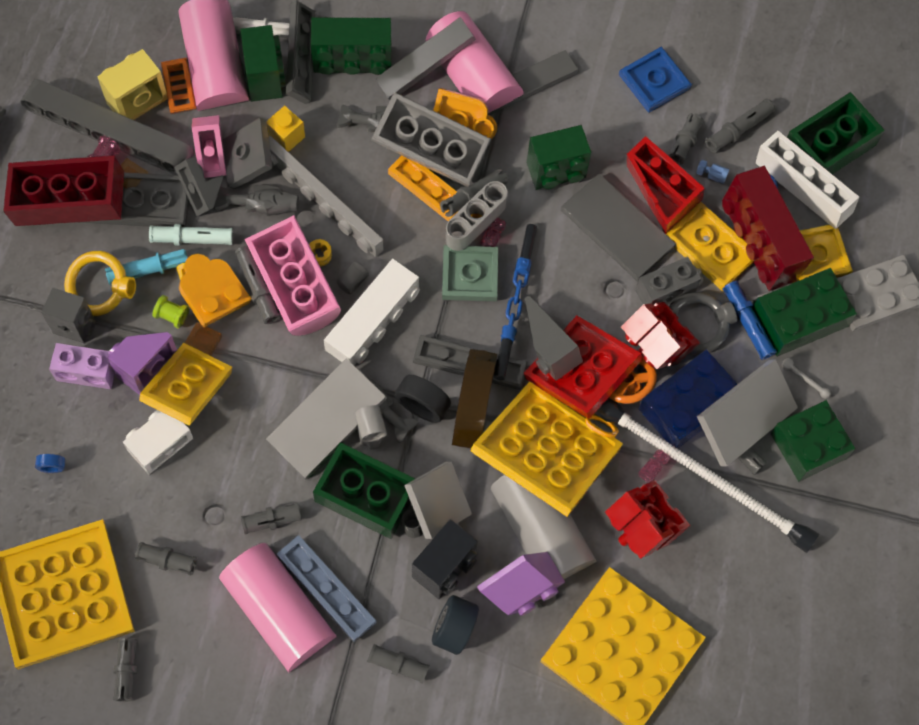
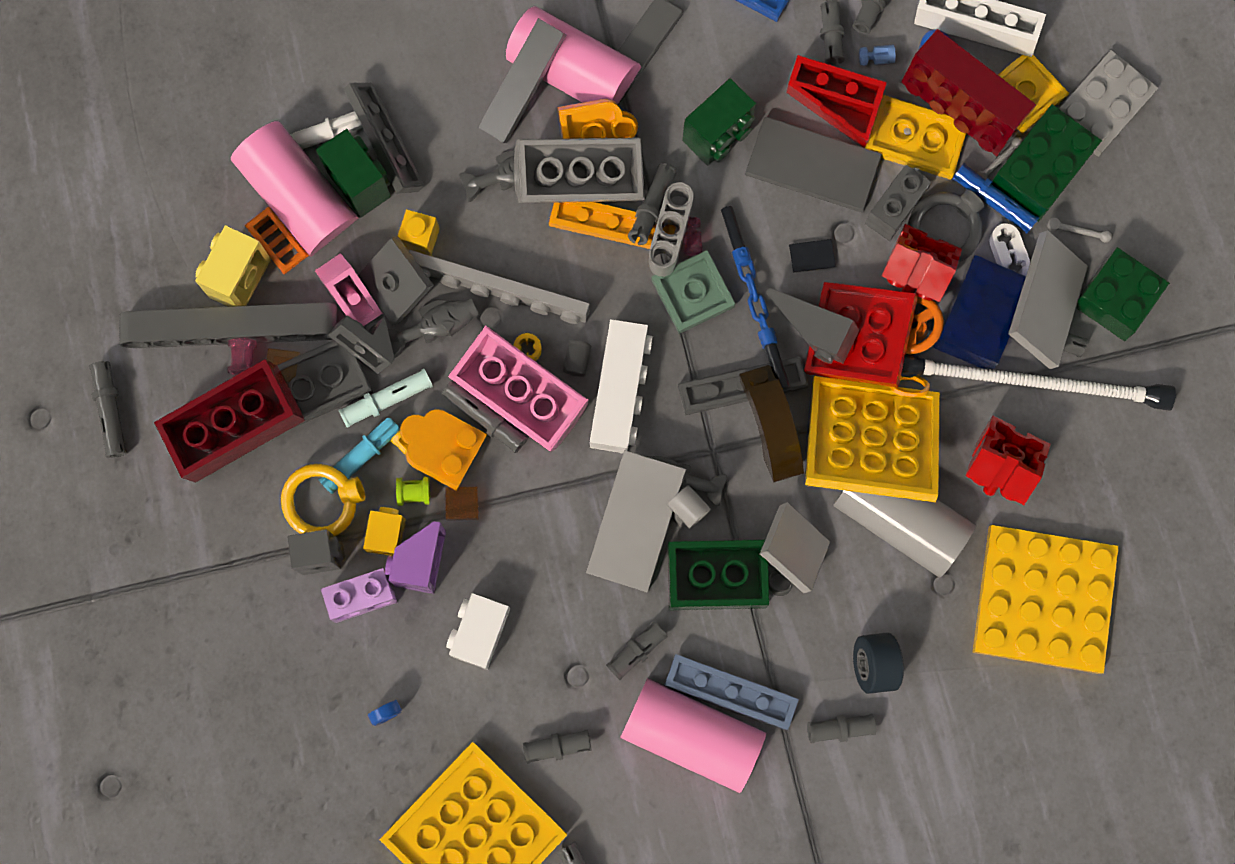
camera: 25 degrees left, 10 degrees up
yellow plate [139,343,233,426] -> none
dark green brick [311,17,392,75] -> none
black tyre [395,374,451,423] -> none
black brick [412,519,478,599] -> none
medium lavender slope [477,552,565,616] -> none
clear pink piece [638,449,669,483] -> none
none -> yellow brick [363,507,406,556]
none -> black piece [789,239,836,272]
none -> white beam [989,223,1030,283]

